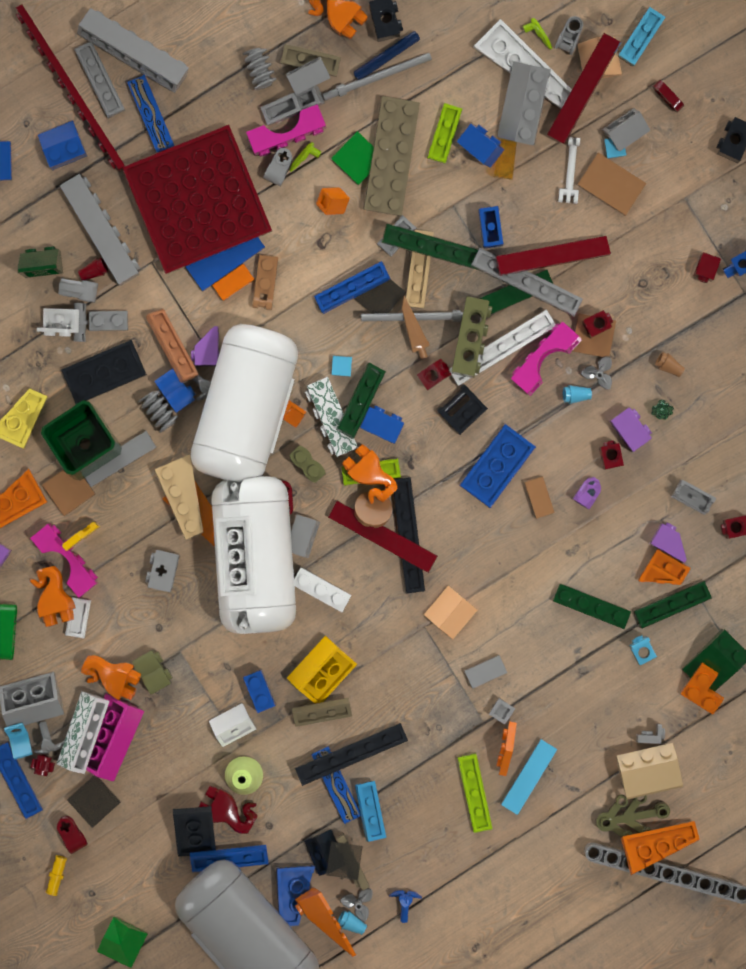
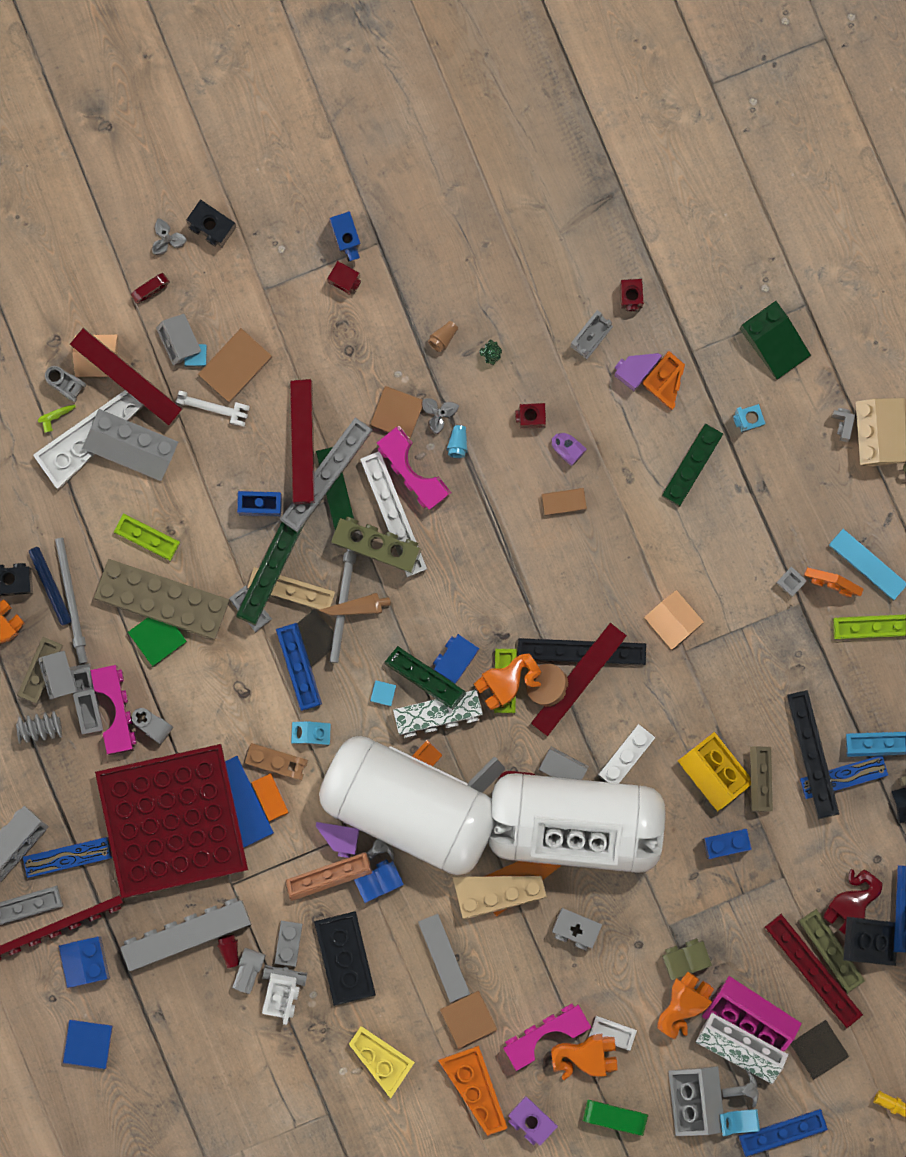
camera: 80 degrees left, 5 degrees down
dark green slope [18,246,63,278] -> none
dark red gear [30,754,55,776] -> none
dark green plate [41,400,122,481] -> none
dark red piece [57,816,88,855] -> none
yellow tile [62,522,100,551] -> none
light grey piece [138,390,178,433] -> none
white panel [209,703,256,747] -> none
yellowish green cone [225,756,263,795] -> none
lime bar [290,142,321,172] -> none
olive brick [290,445,326,483] -> none
orange panel [316,187,350,215] -> none
dark red brick [417,359,452,391] -> none
black plate [436,384,488,435] -> none
blue brick [457,123,505,168] -> none
blue tile [460,424,536,508] -> none
light grey tile [465,655,507,689] -> none
clear yellow slope [493,138,517,180] -> none
dark red brick [582,310,613,338] -> none
medium lavender brick [609,407,652,452] -> none
medium azure plate [618,7,666,66] -> none
dark green tile [634,581,712,629] -> none
orange plate [681,663,724,715] -> none
none -> light grey plant [152,218,187,255]
none -> medium azure bracket [291,721,331,745]
none -> light grey slope [467,757,505,793]
none -> dark red tile [764,913,863,1029]
none -> olive tile [798,909,865,993]

